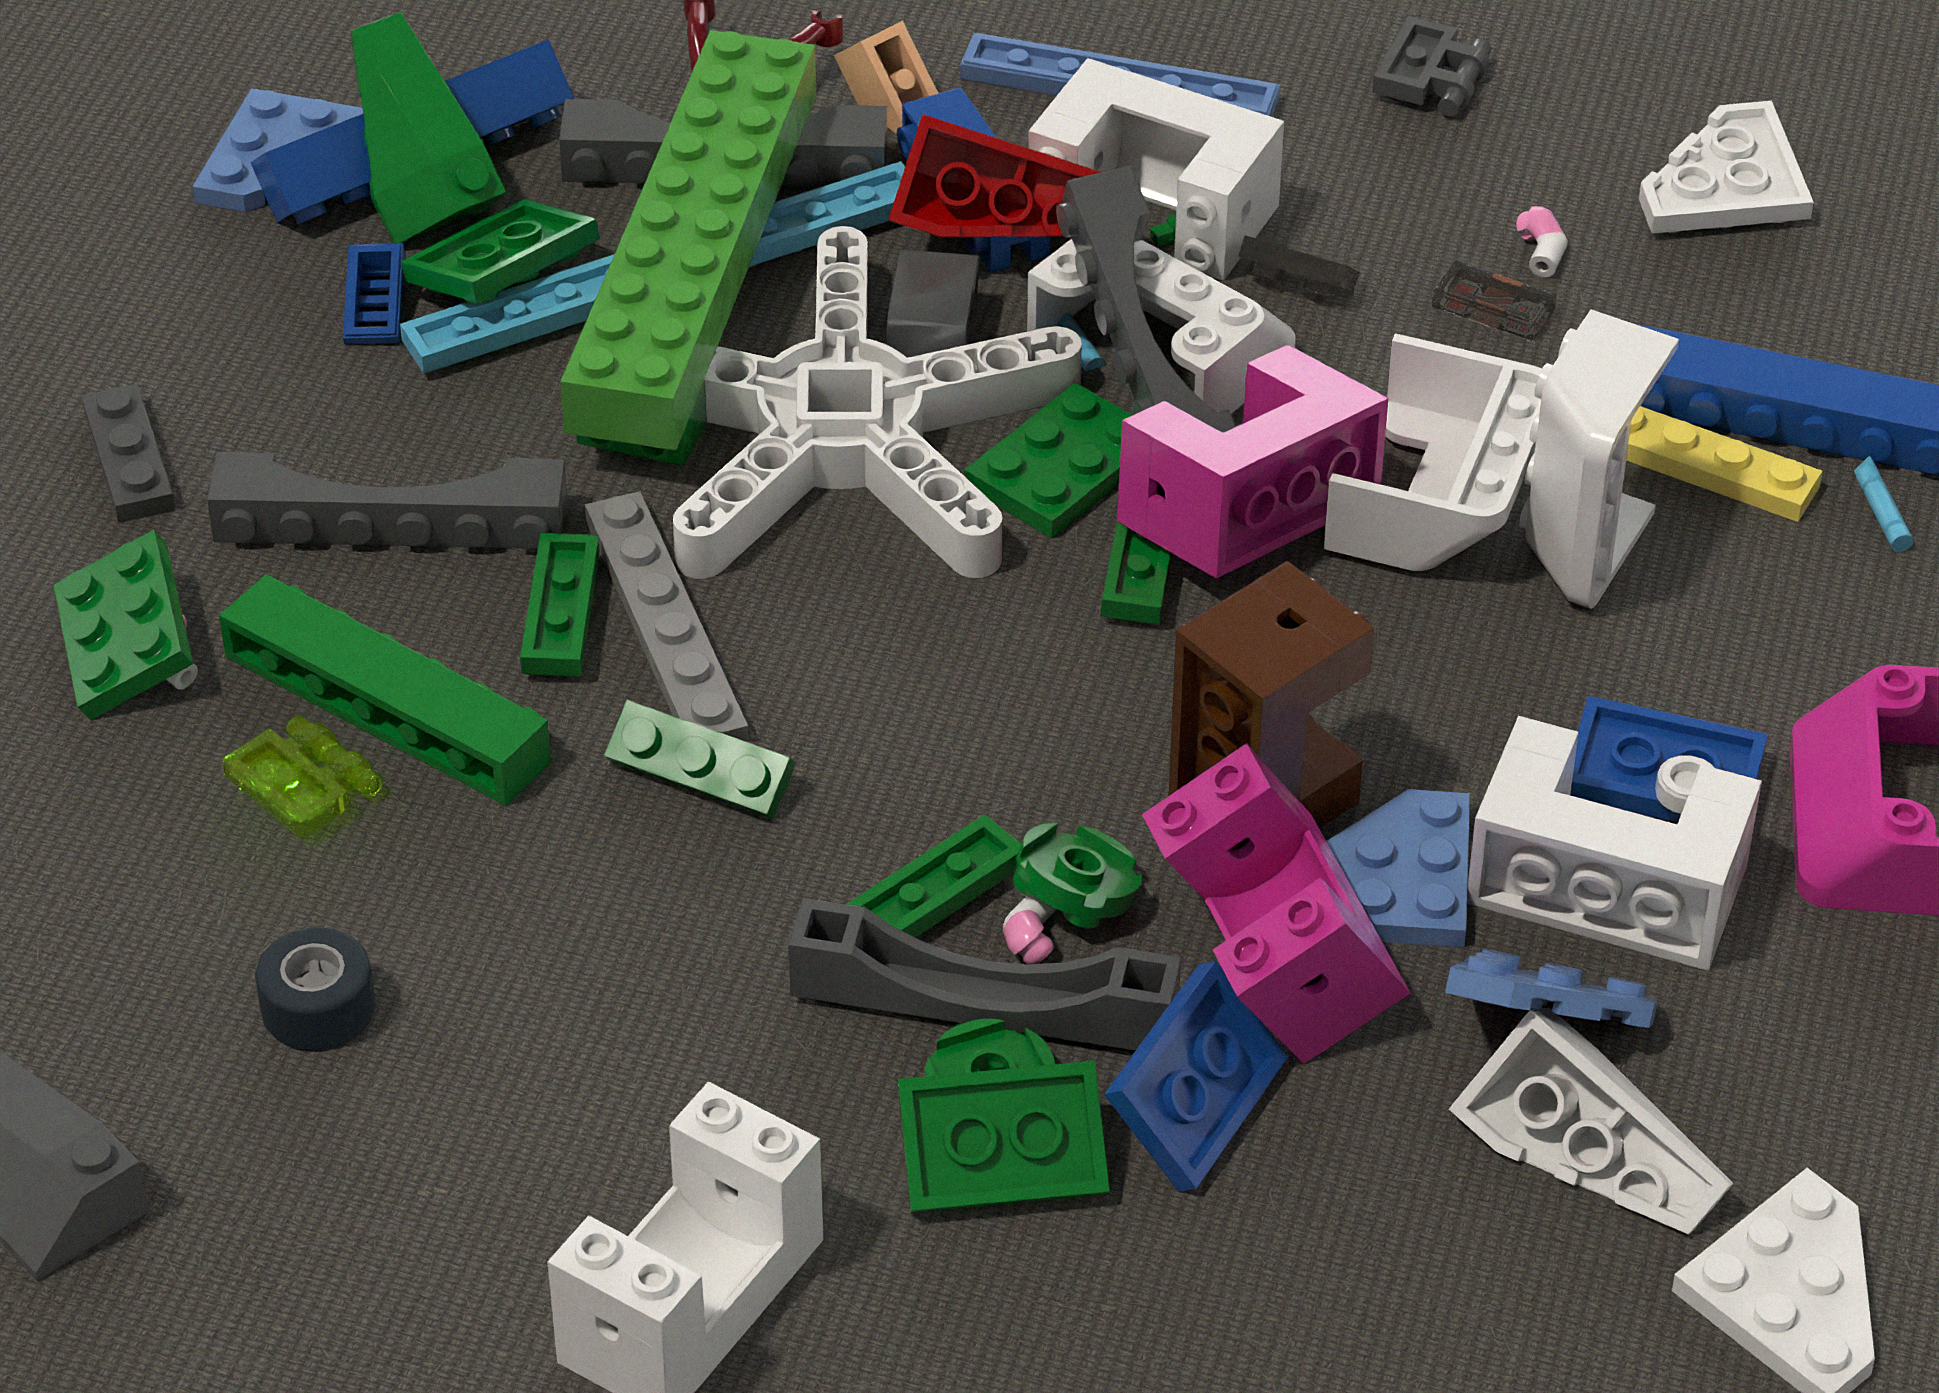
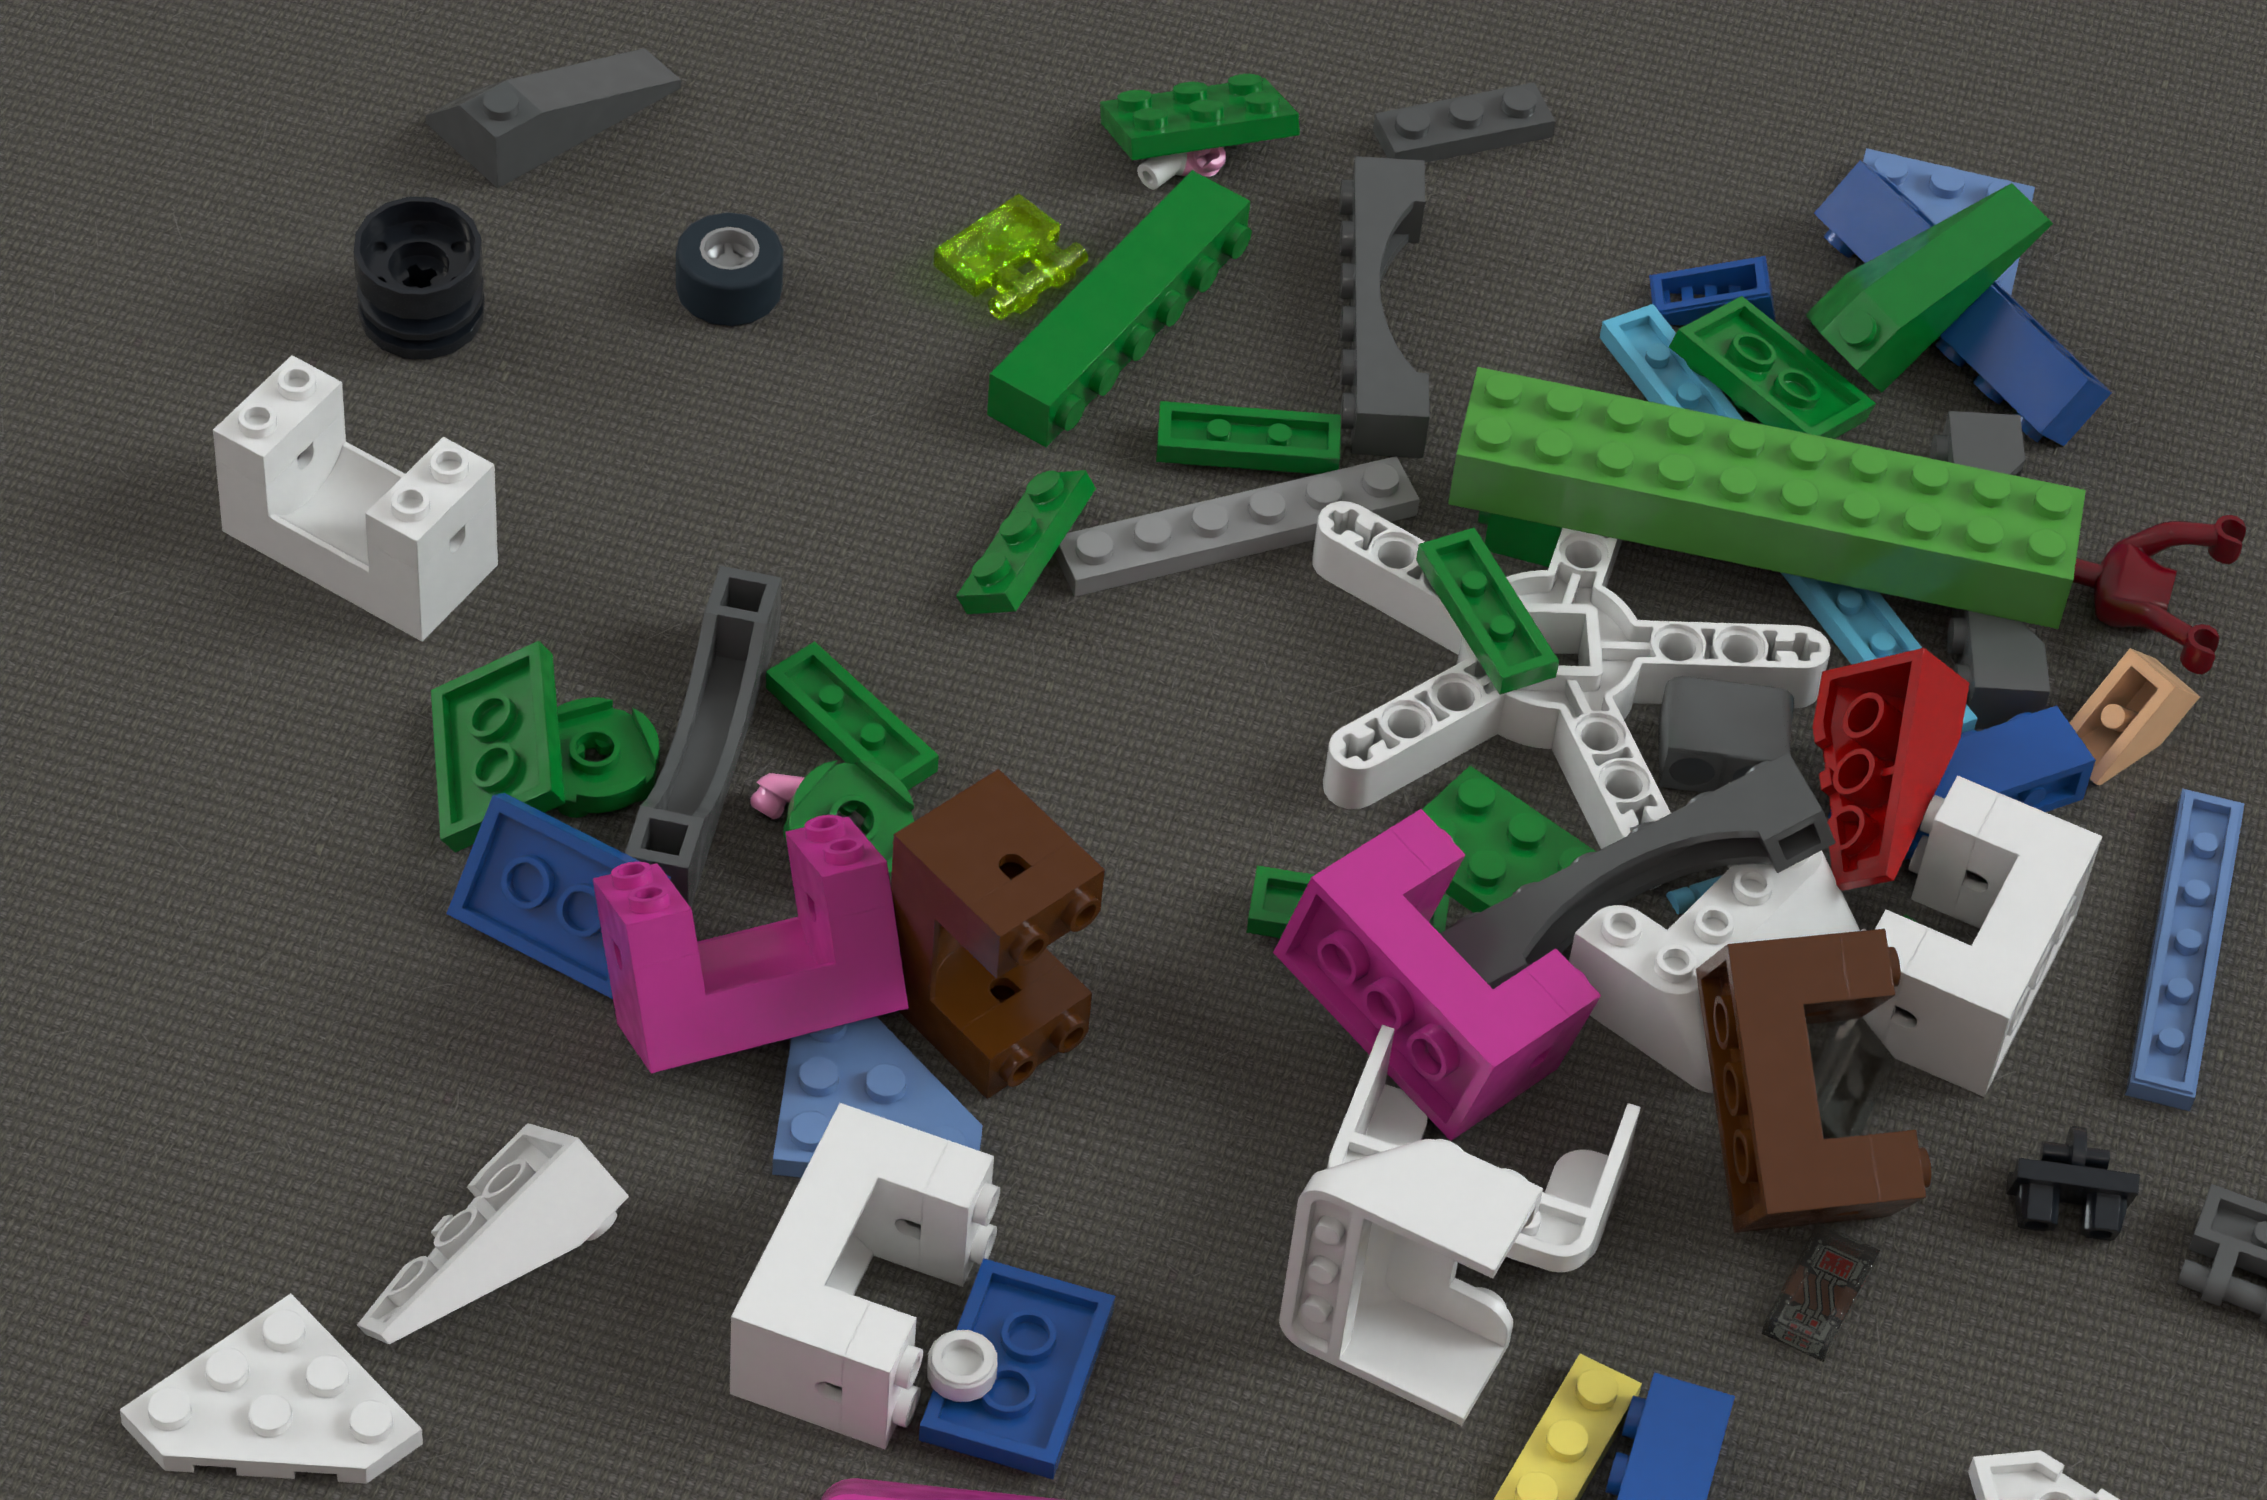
camera: 85 degrees right, 5 degrees up
medium blue plate [1445,949,1659,1028] -> none
arm [1516,206,1567,278] -> none
none -> black wheel [353,196,485,360]
none -> green plate [1416,527,1559,695]
none -> reddish brown piece [1696,929,1931,1233]
none -> black hips [2006,1126,2140,1241]

